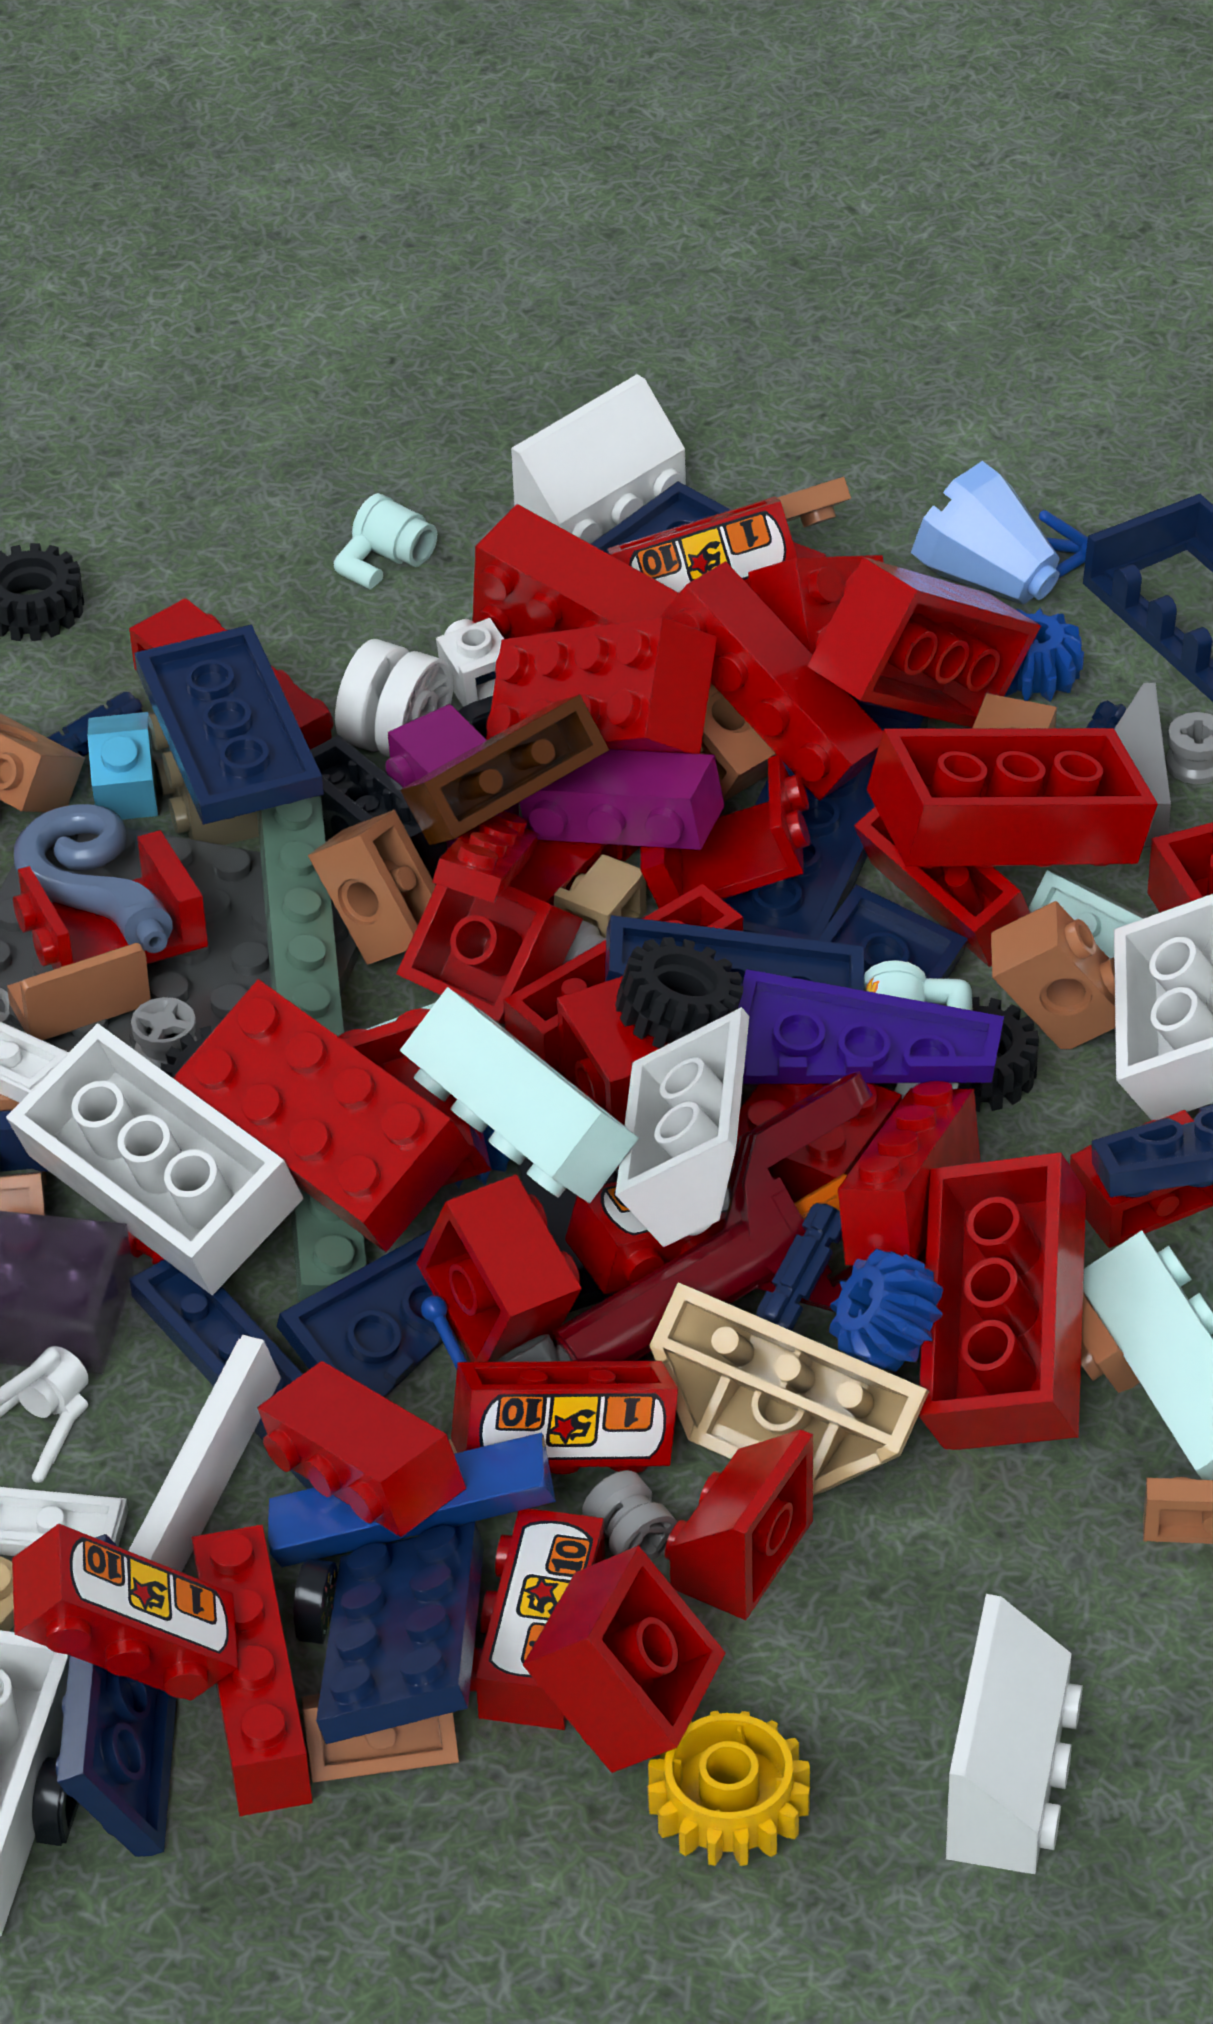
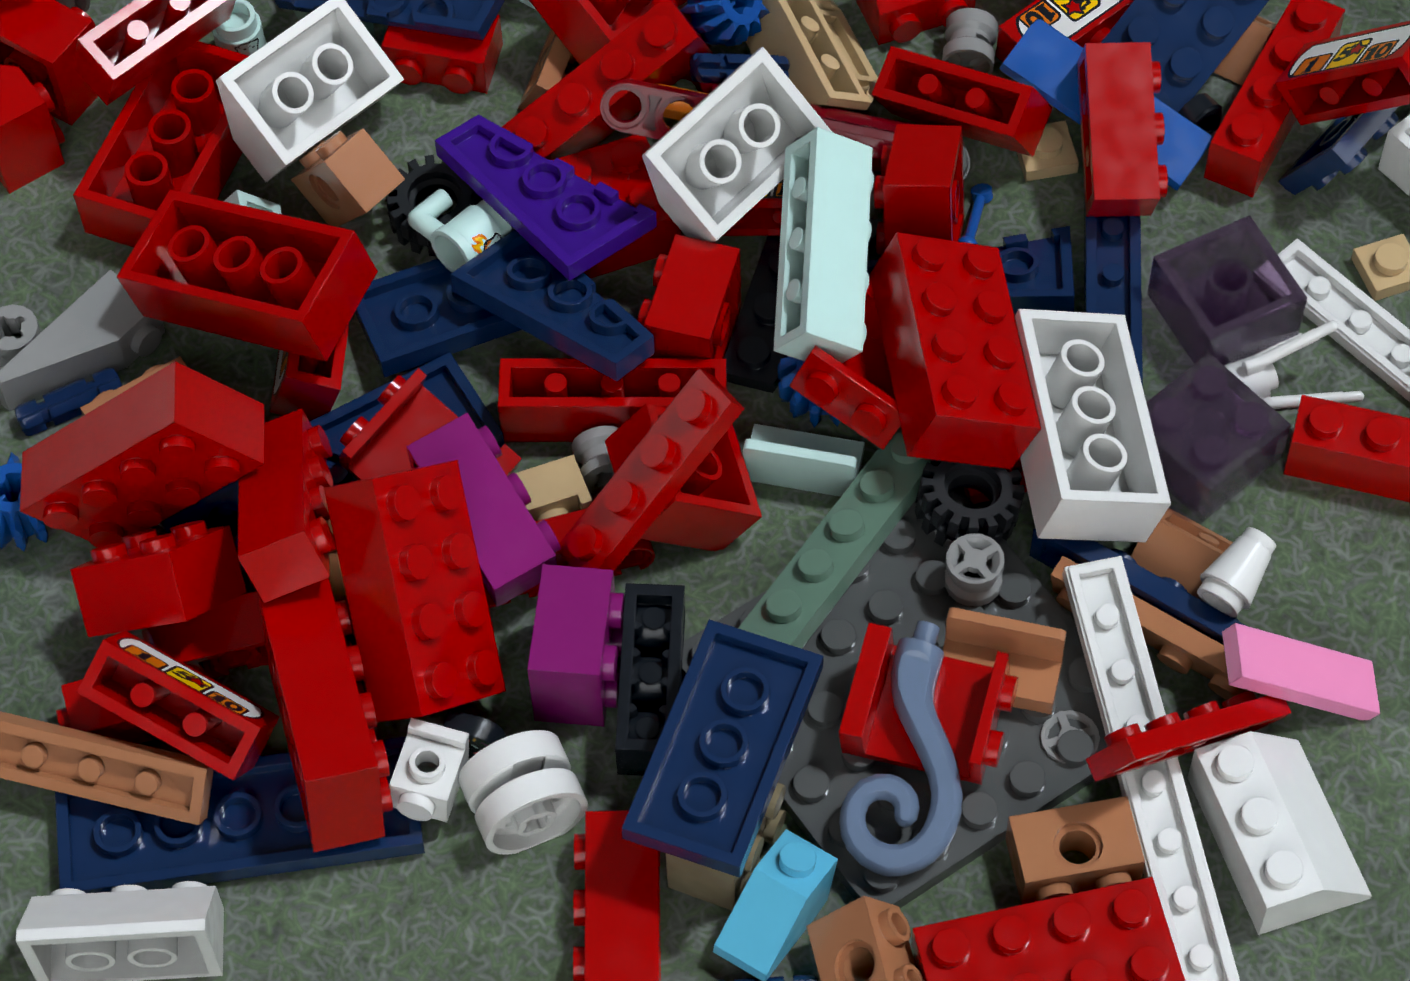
camera: 140 degrees left, 15 degrees up
white tile [128,1335,281,1572] -> none
nougat brick [308,810,436,965] -> none
reddish brown brick [400,694,609,845] -> none
black tyre [615,937,744,1048] -> none
none -> clear purple brick [1147,215,1307,376]

